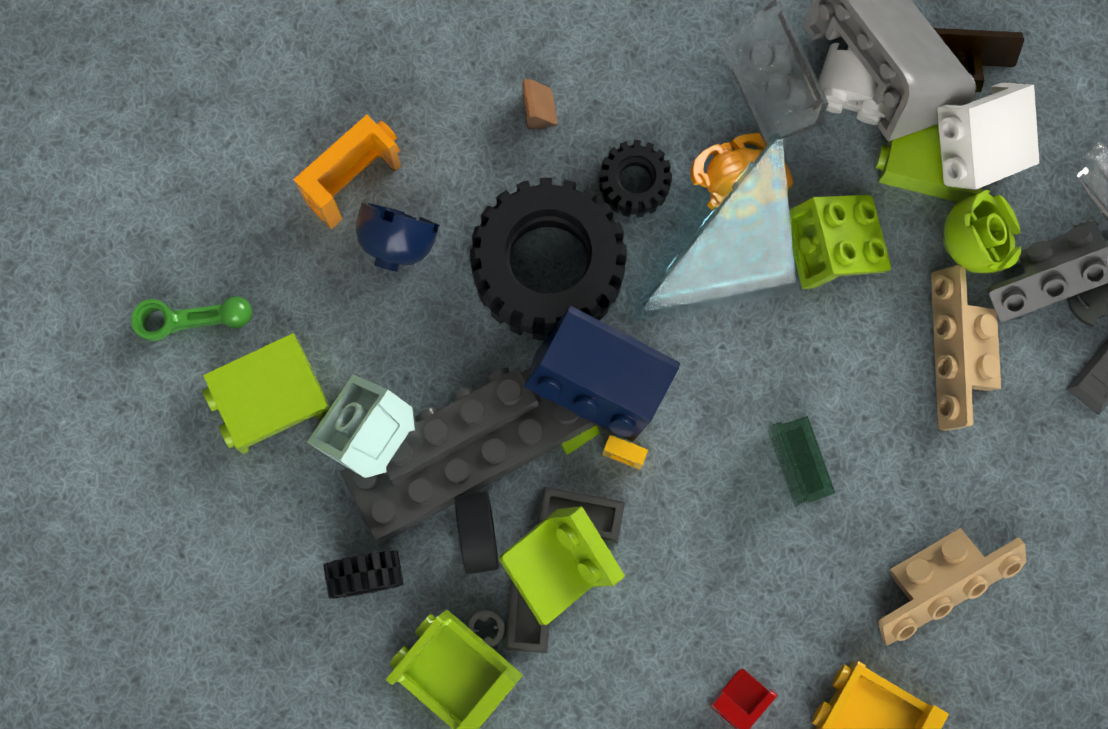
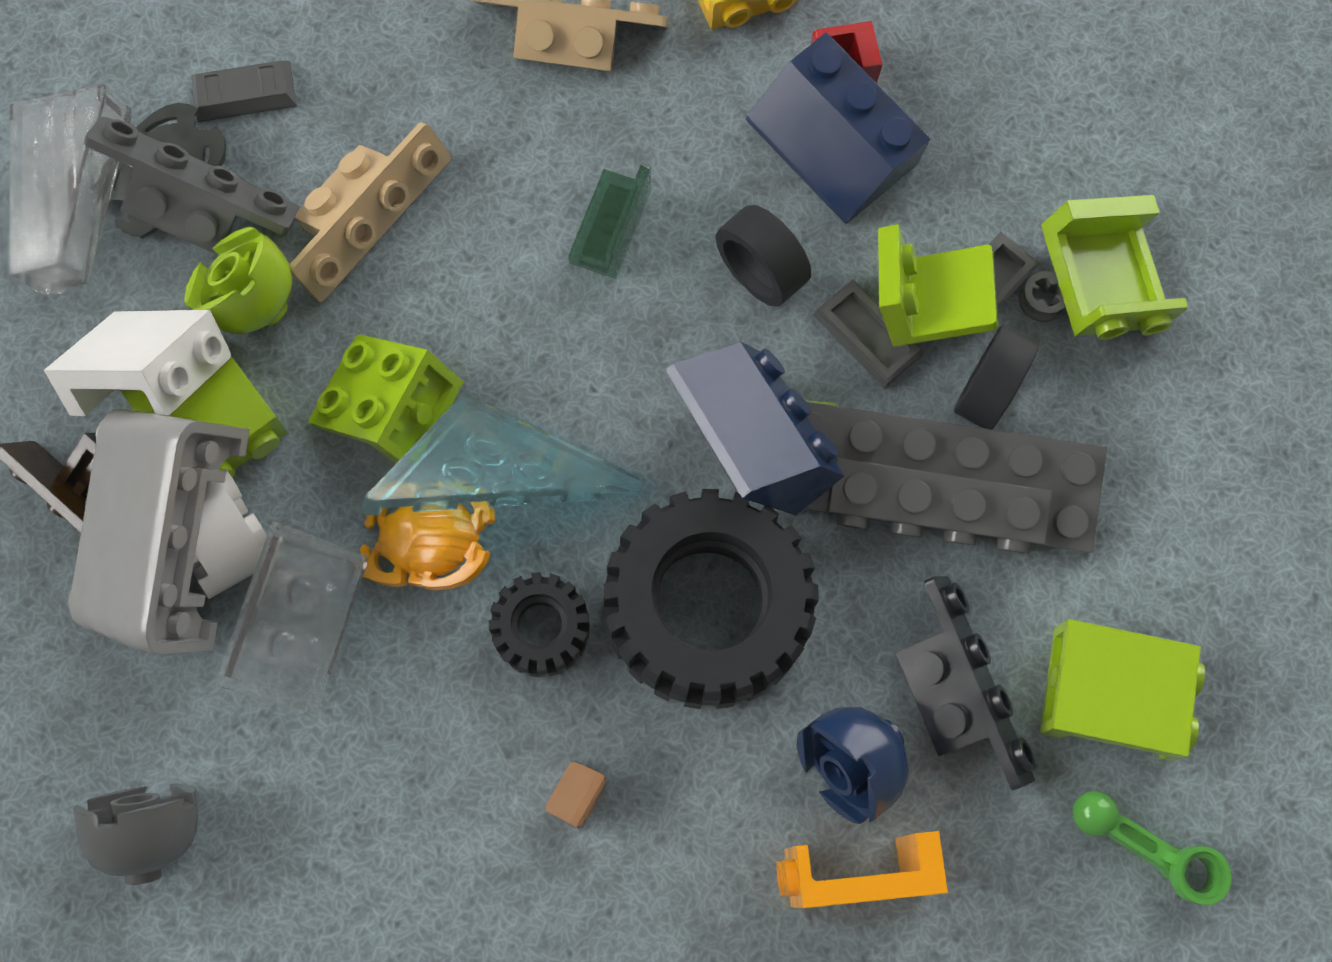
camera: 145 degrees left, 5 degrees down
light aqua slope [307,374,415,478] -> none
black tyre [323,550,404,599] -> none
yellow tile [603,435,648,470] -> none
none -> black tyre [715,205,811,307]
none -> dark blue slope [746,32,930,224]
none -> black bracket [896,576,1036,791]

